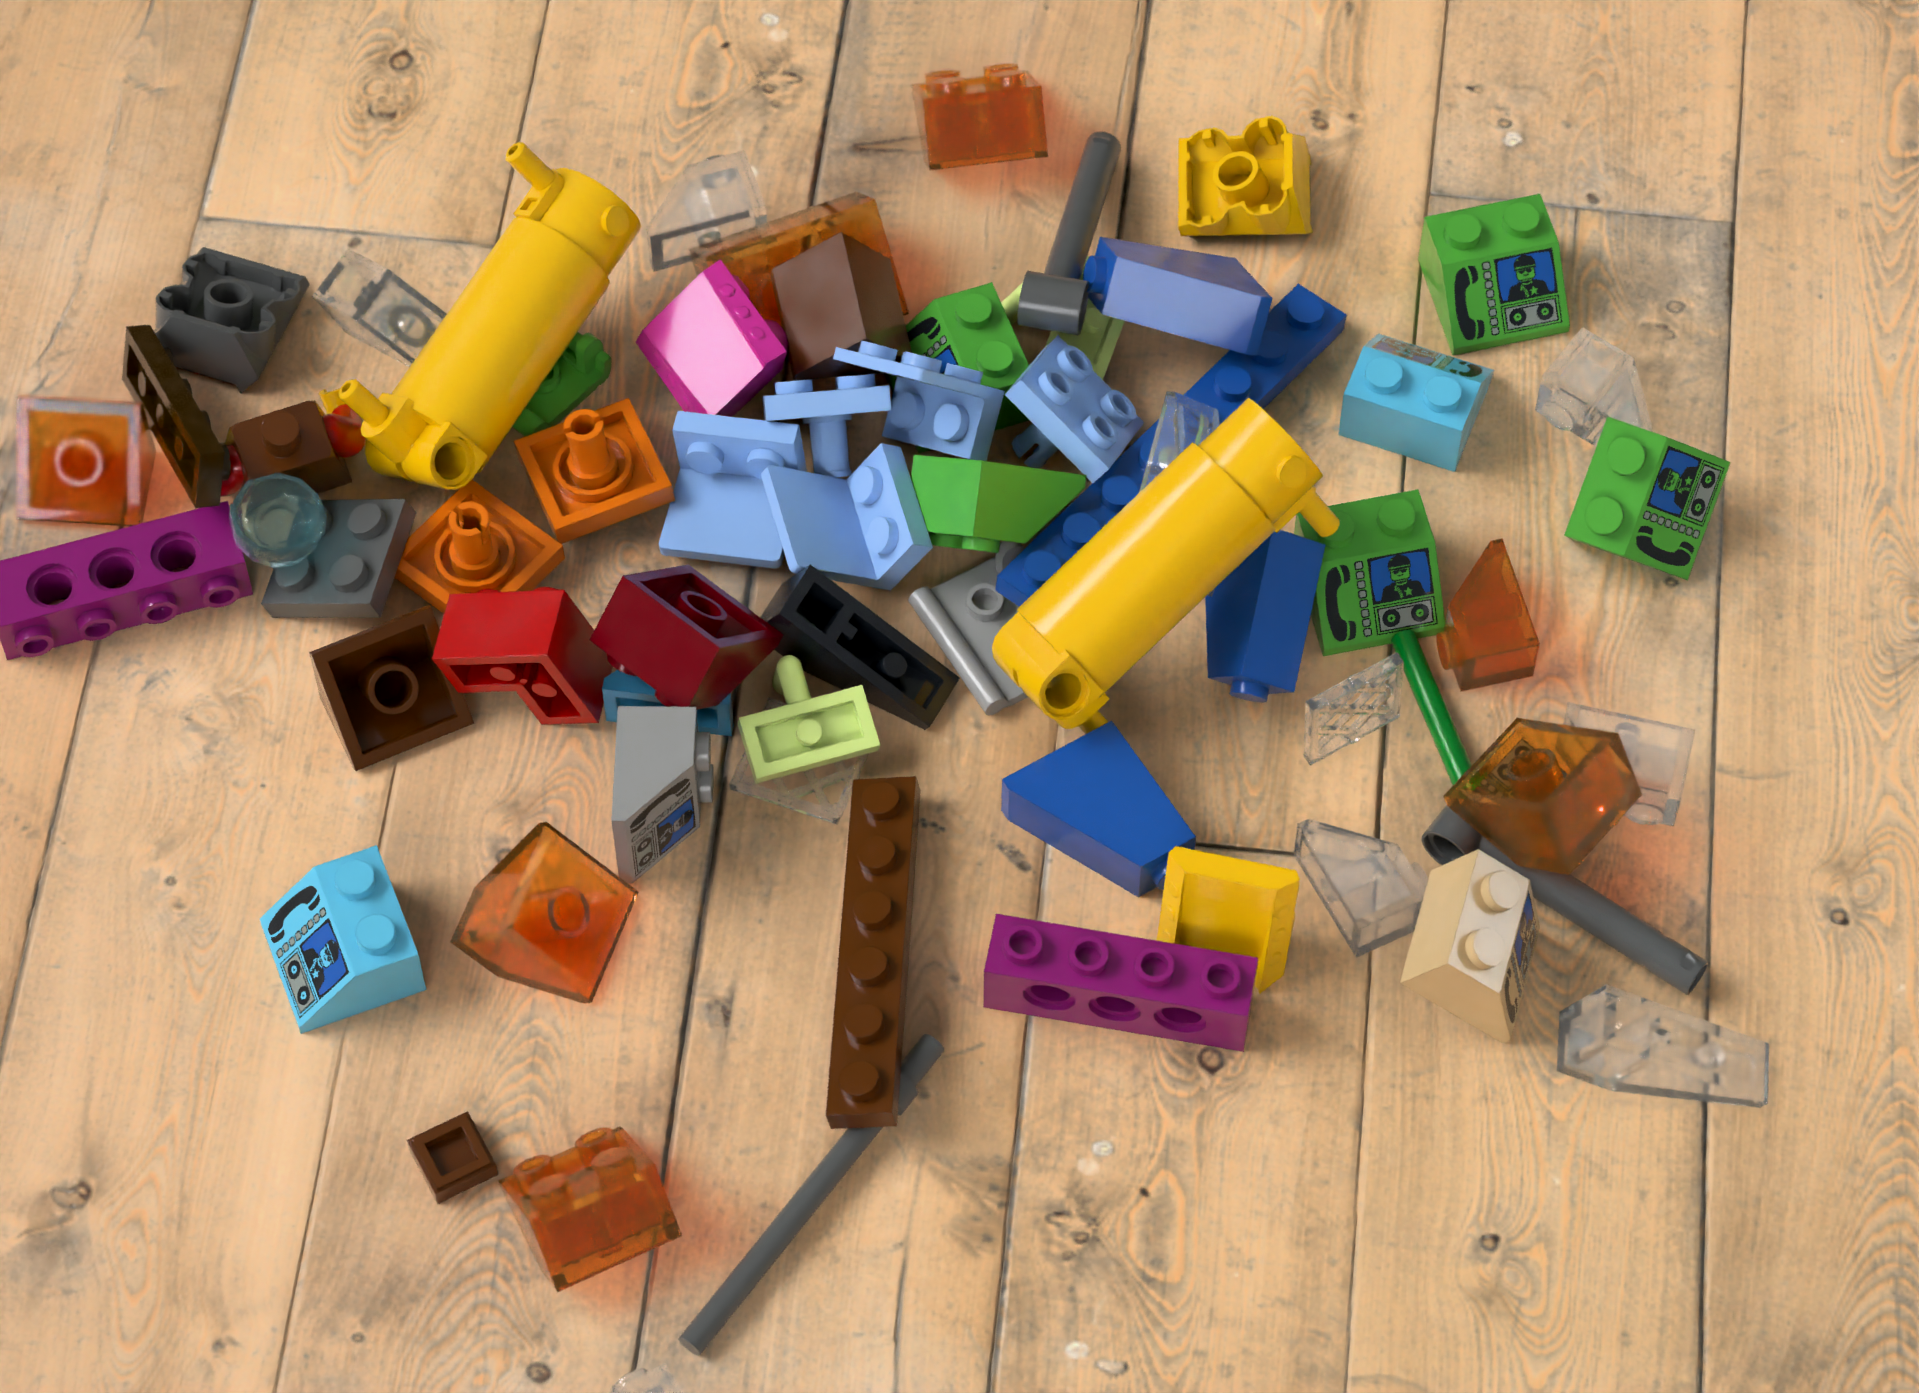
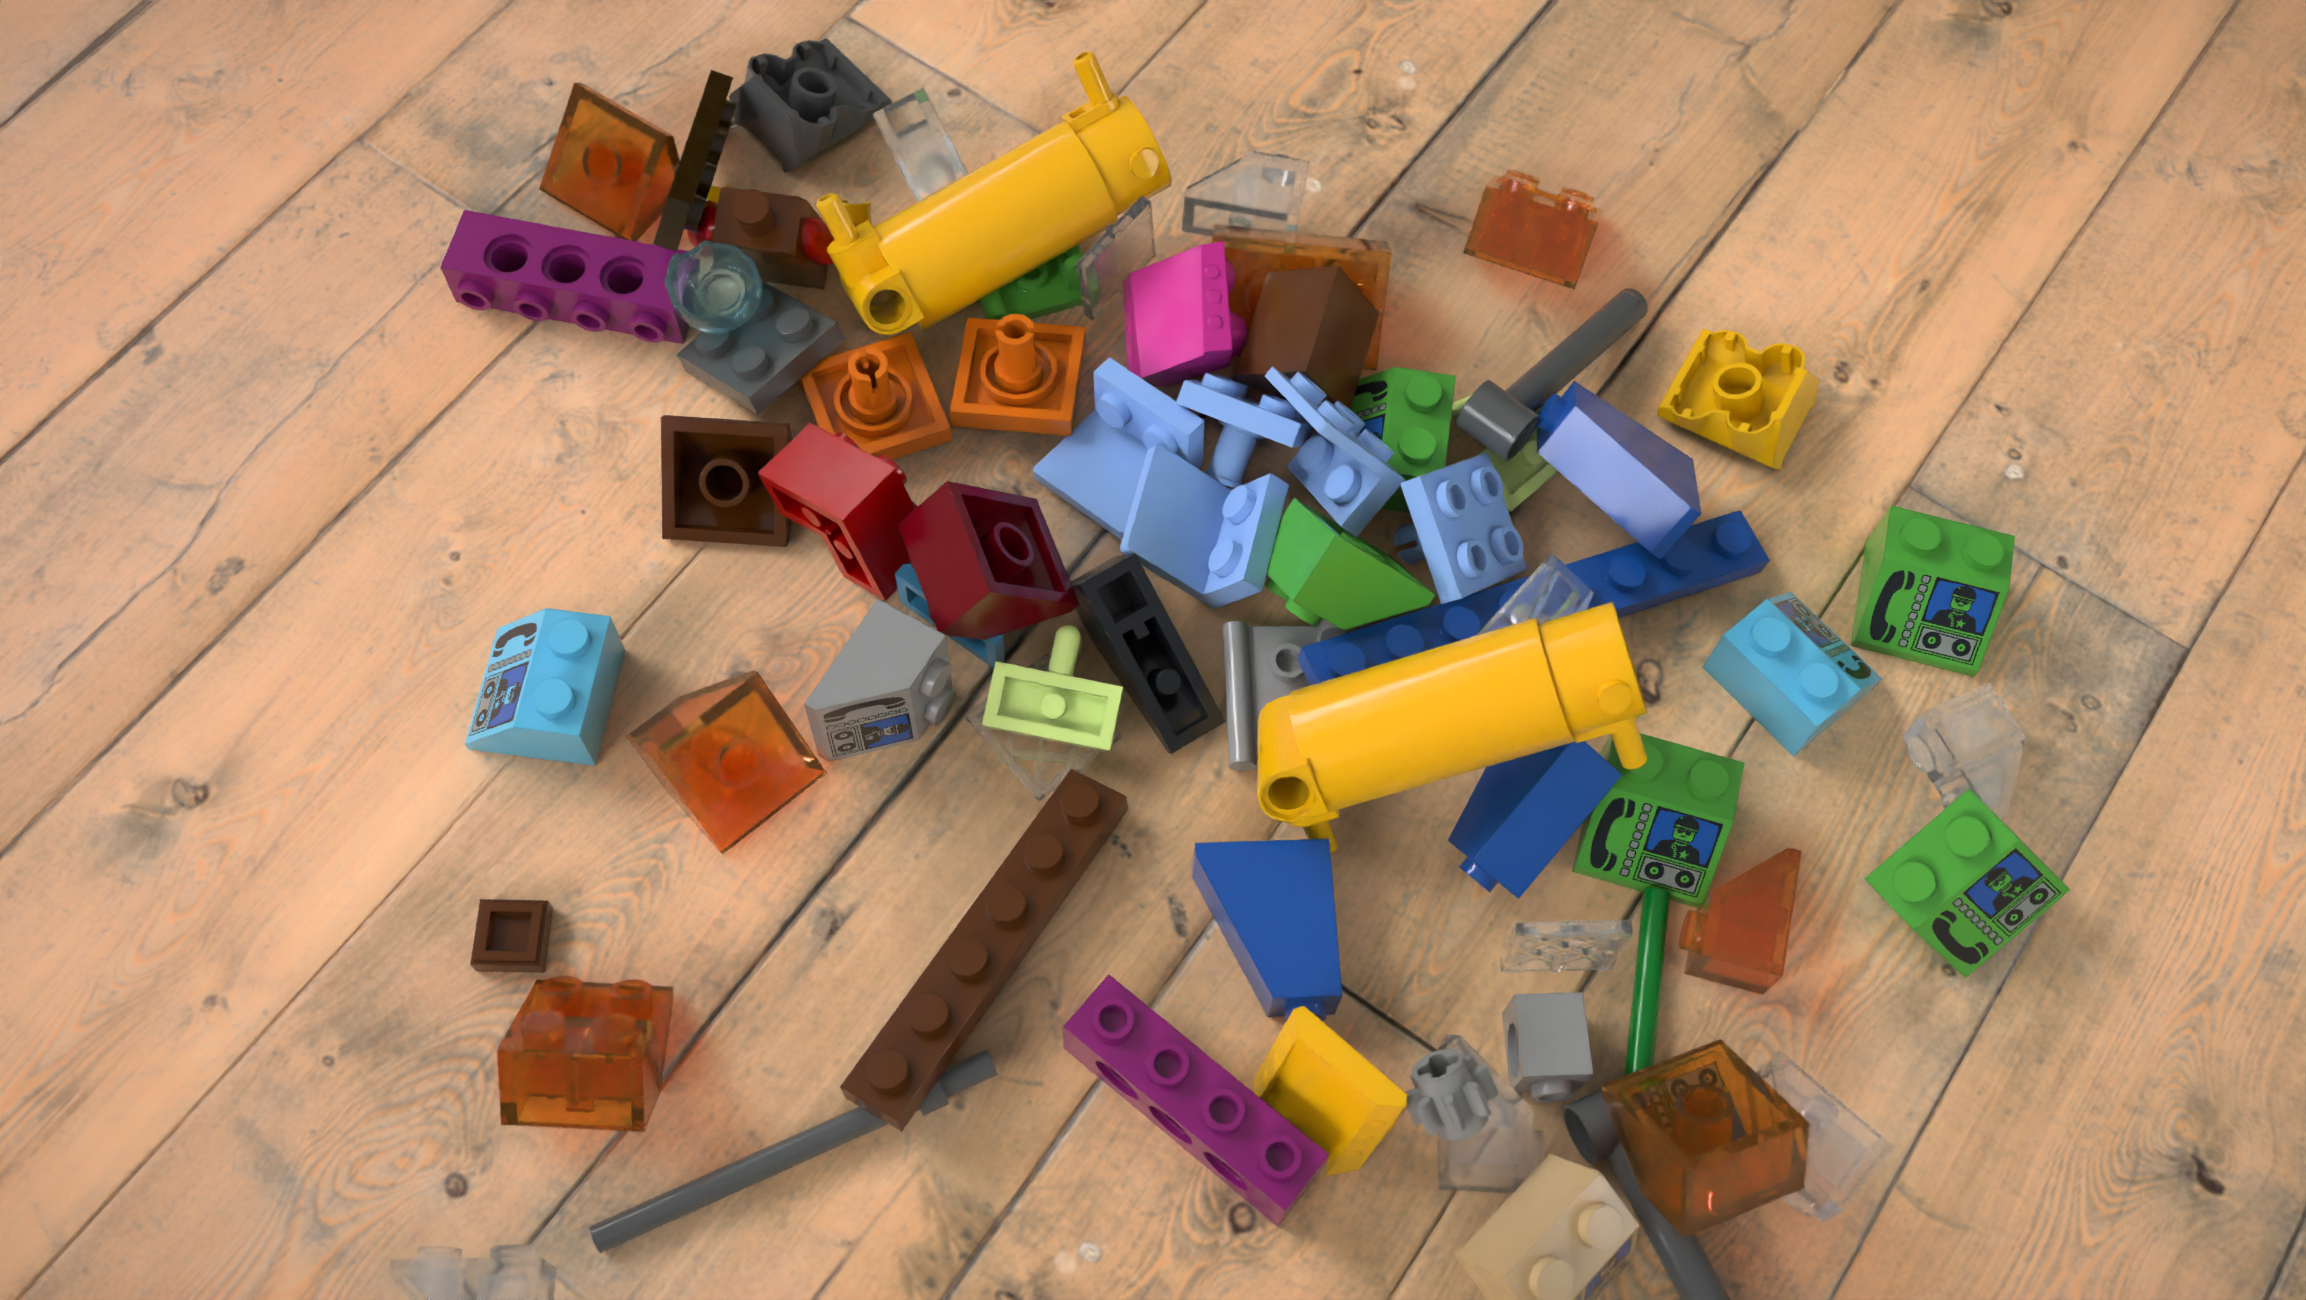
camera: 25 degrees right, 5 degrees up
none -> clear piece [1076,195,1156,321]
none -> light grey gear [1405,1049,1499,1141]
none -> light grey brick [1502,992,1593,1103]

